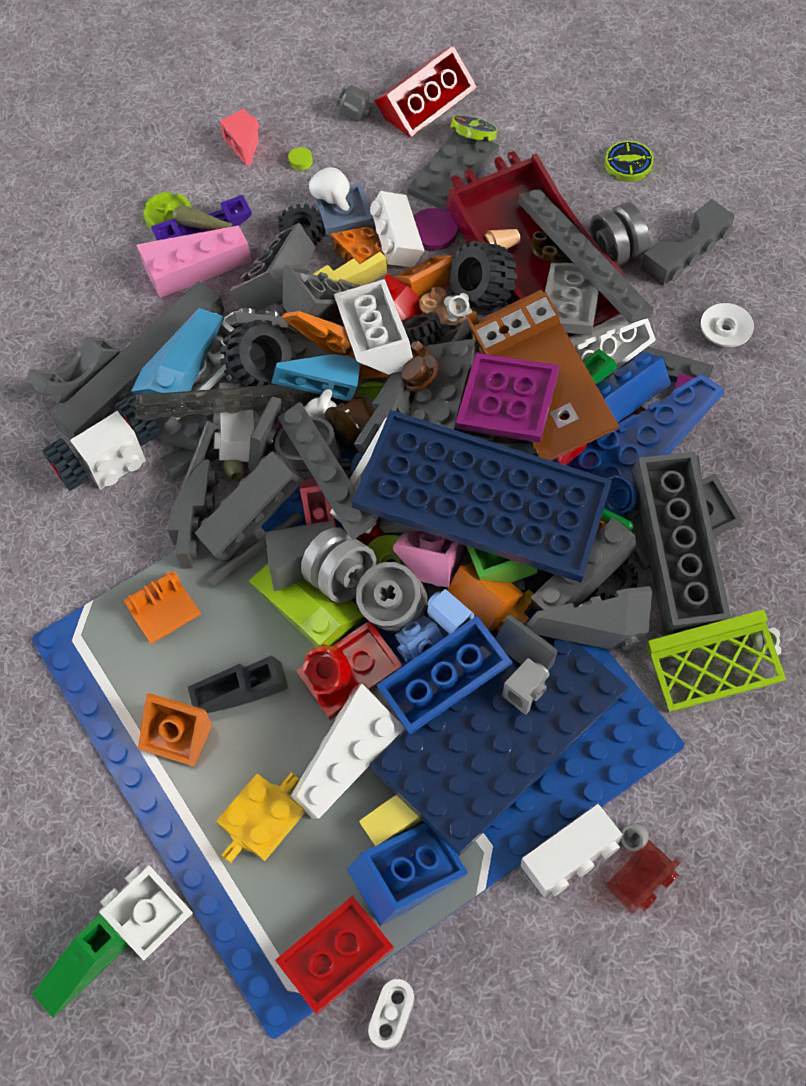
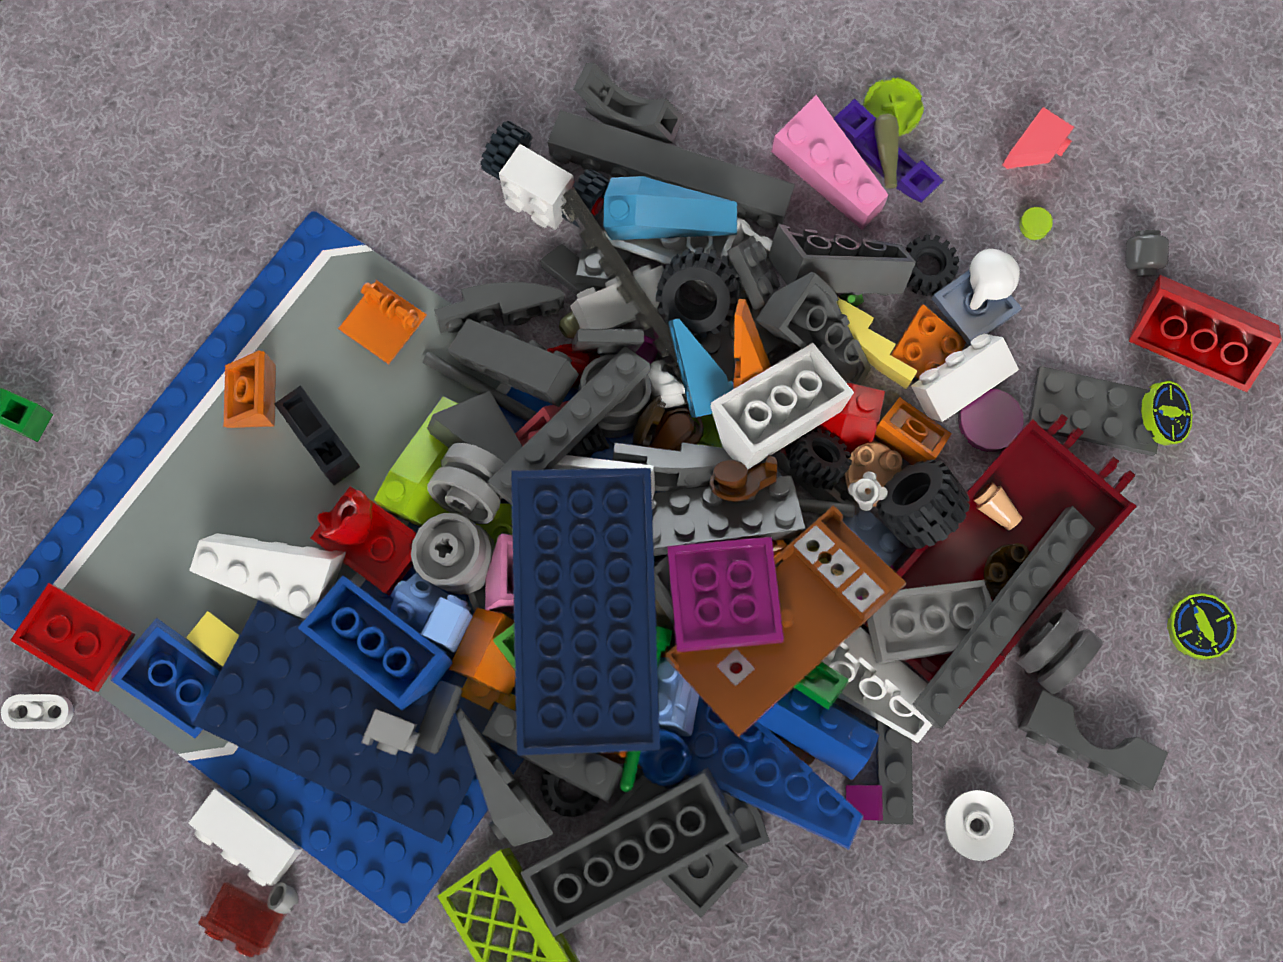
camera: 65 degrees right, 15 degrees up
white plate [99,865,193,961] -> none
dark grey bar [179,420,217,492] -> none
yellow plate [216,772,305,864] -> none

